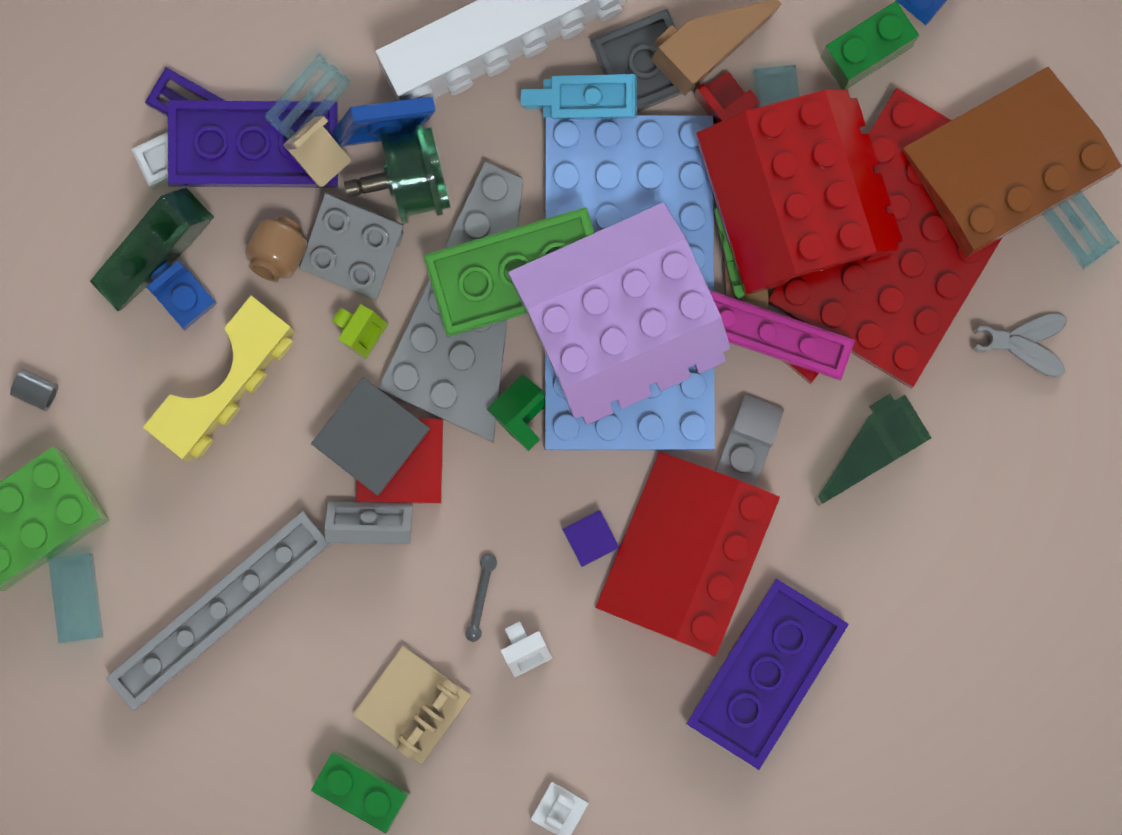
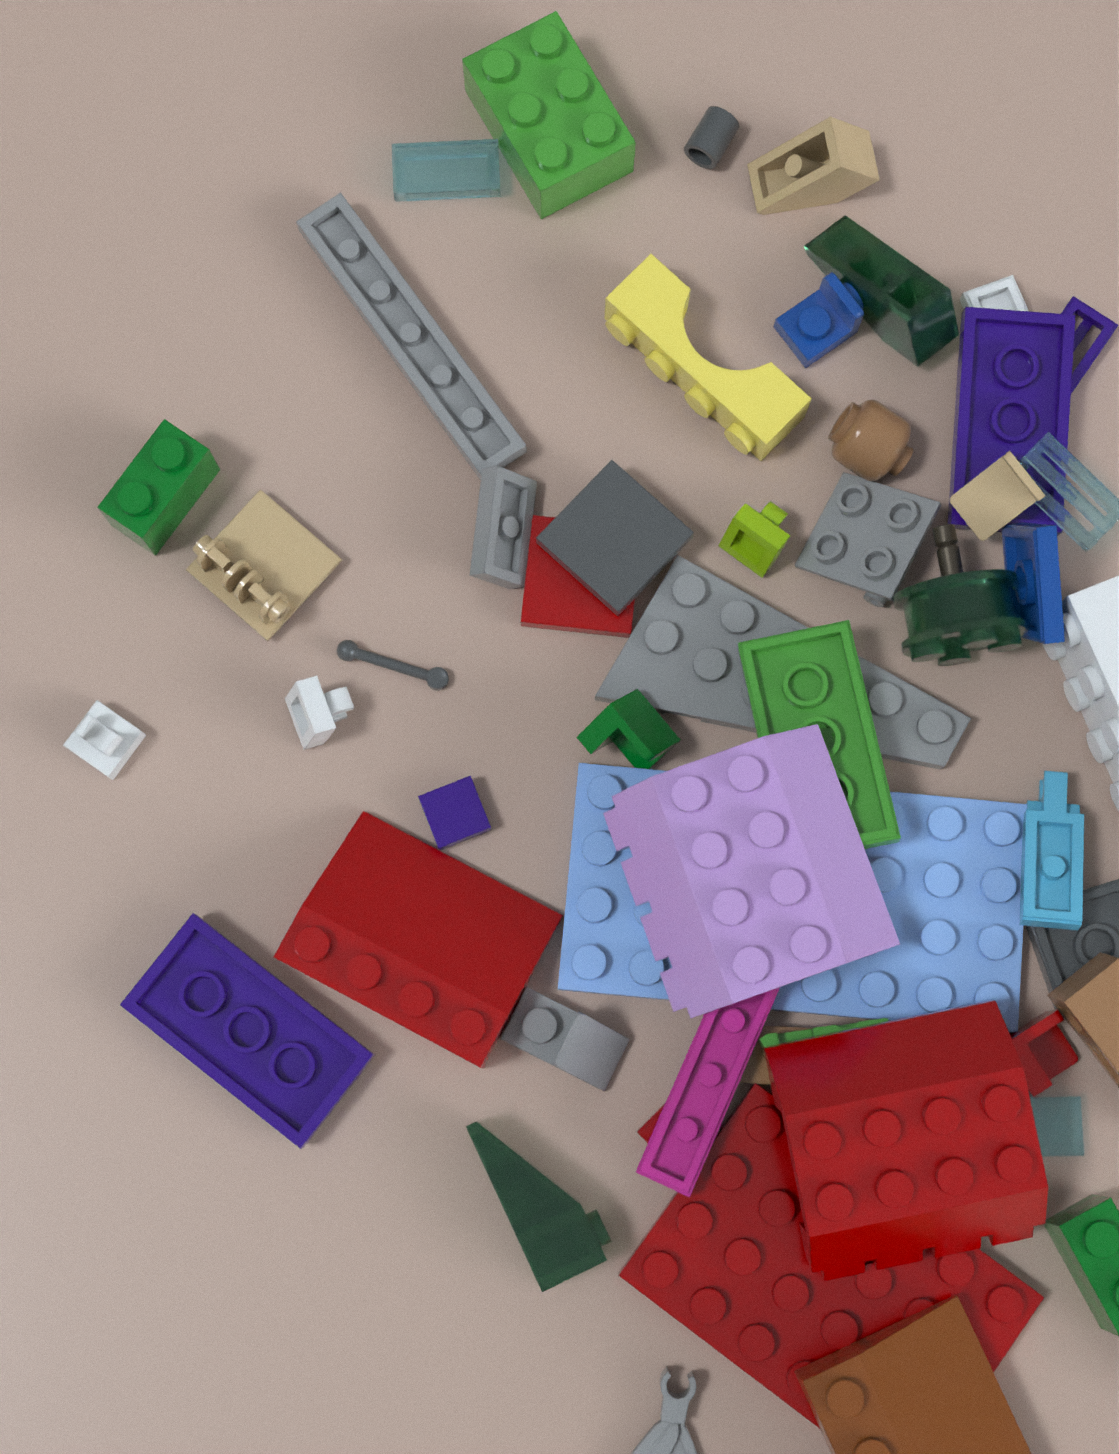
camera: 95 degrees right, 5 degrees down
none -> tan slope [747,116,880,215]

